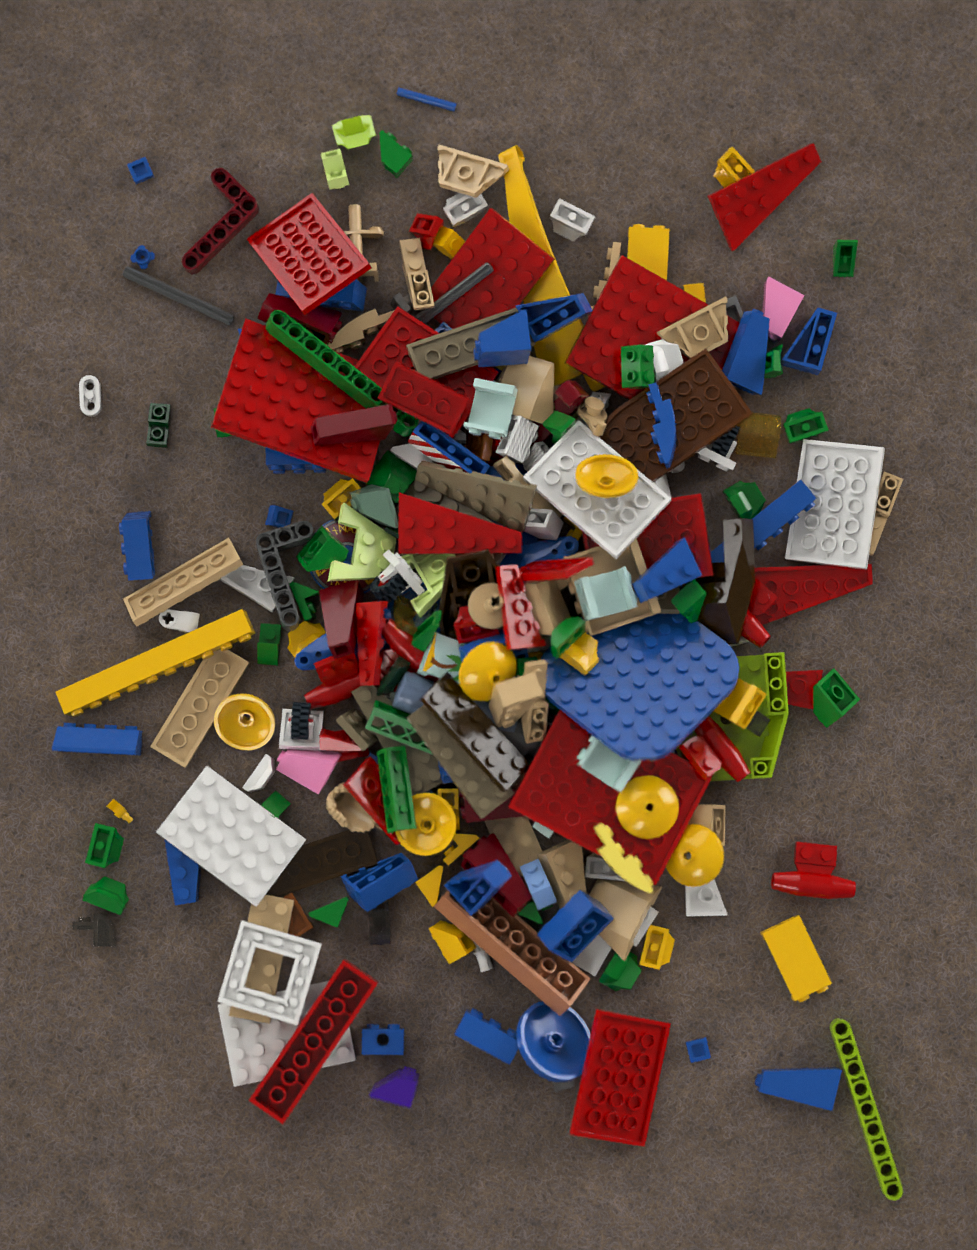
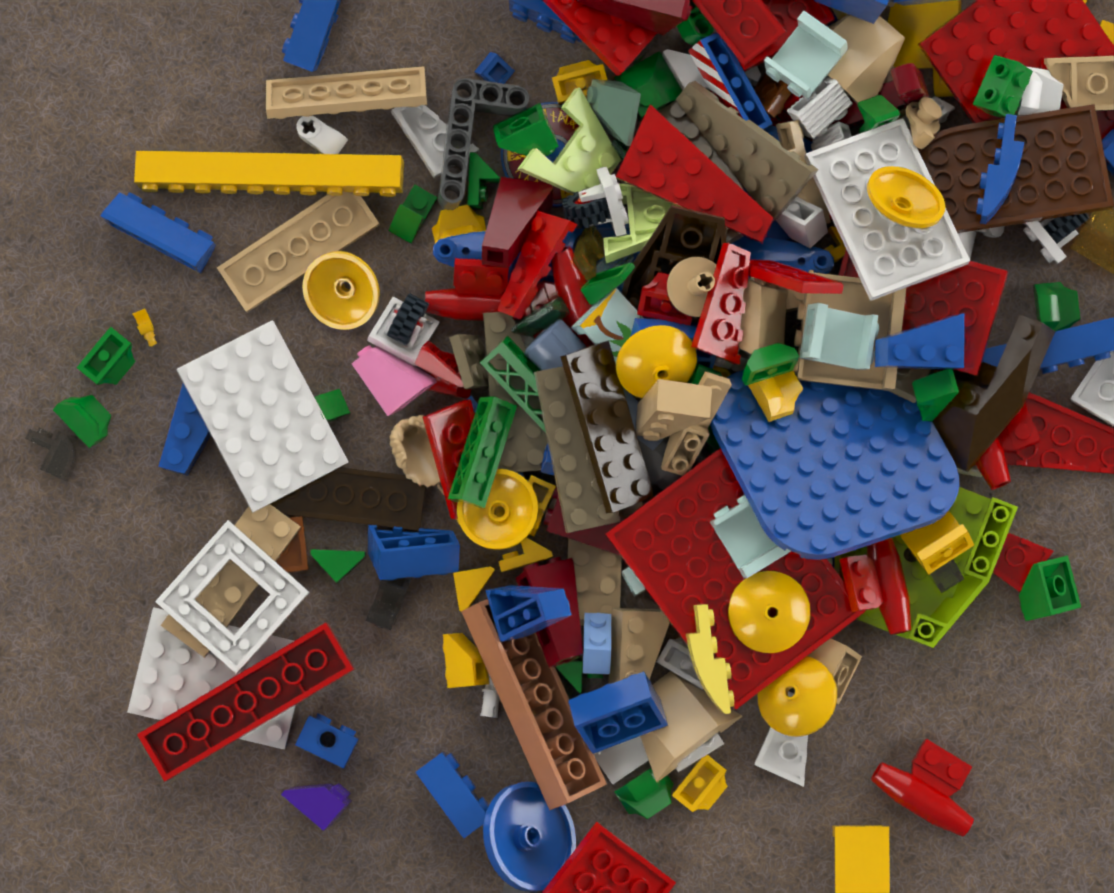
camera: 20 degrees right, 0 degrees up
white slope [242,754,275,793] -> none

